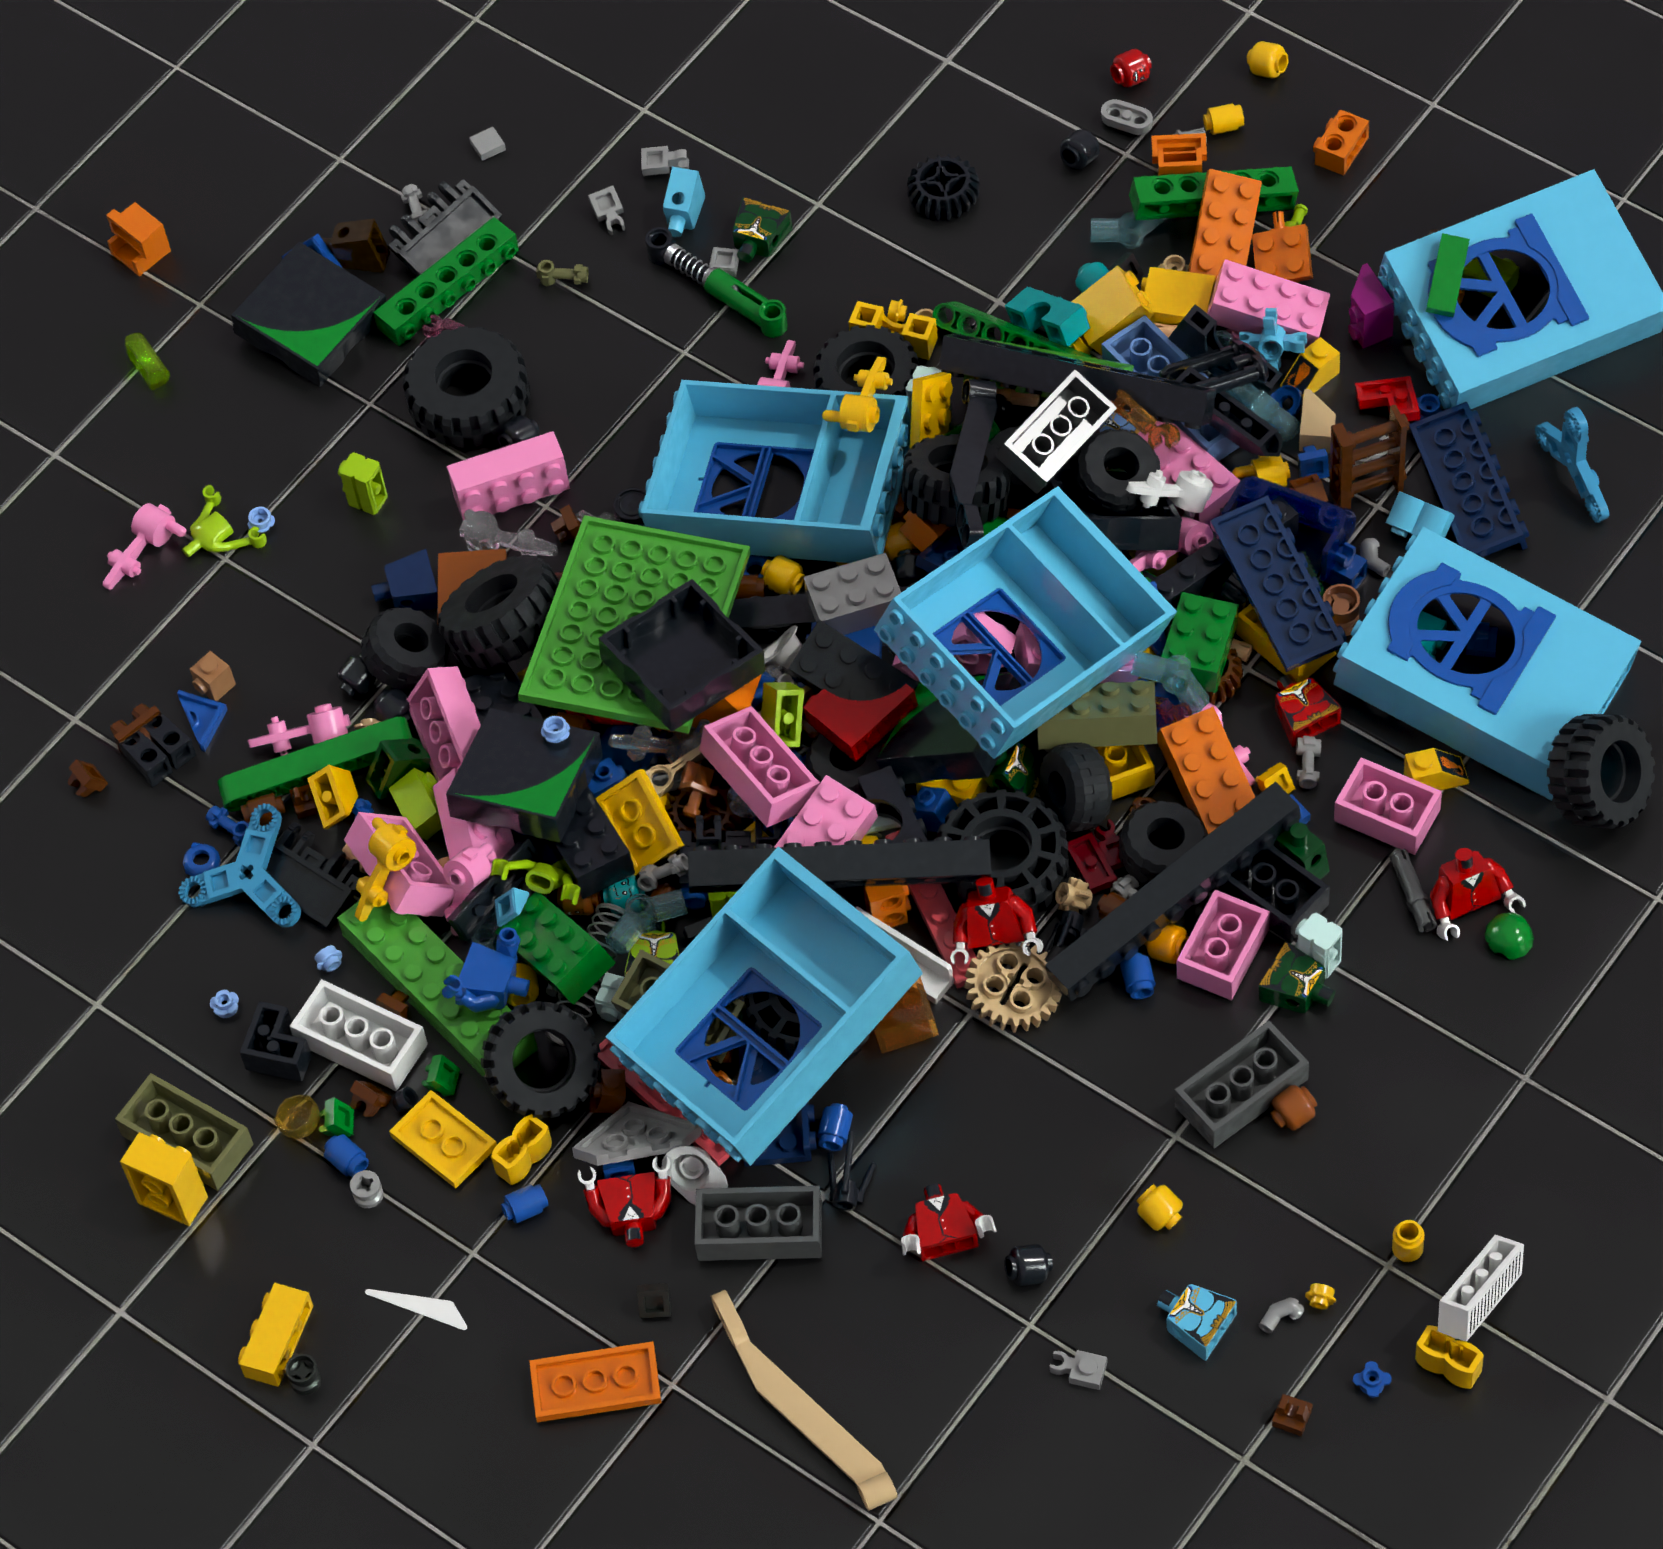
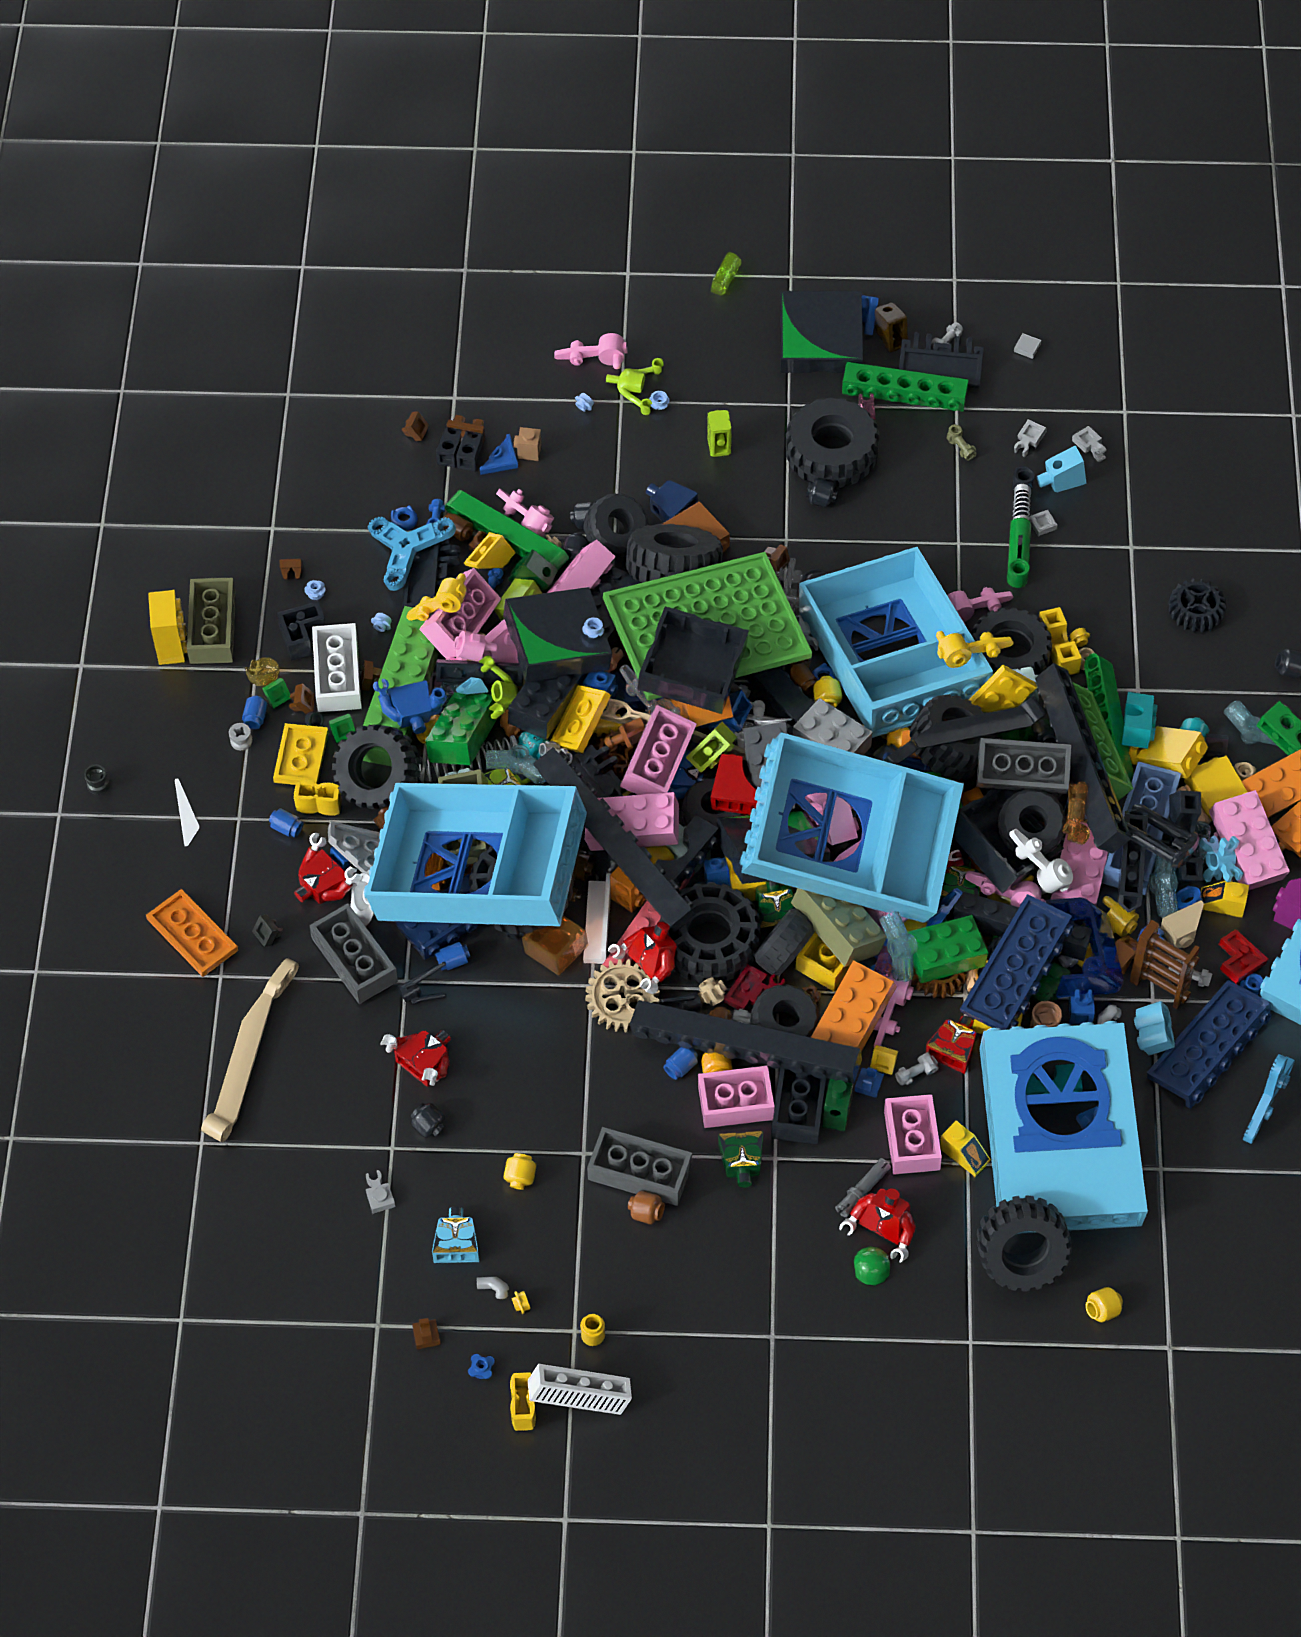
camera: 50 degrees right, 0 degrees up
orange plate [106,202,171,277] -> none
yellow brick [238,1283,314,1387] -> none
bright pink brick [447,431,570,524] -> none
clear piece [459,509,558,556] -> none
dark green torso [733,197,793,263] -> none
light aqua brick [1295,912,1343,979] -> none
none -> reddish brown tile [279,559,303,580]
none -> light blue plate [575,393,594,412]

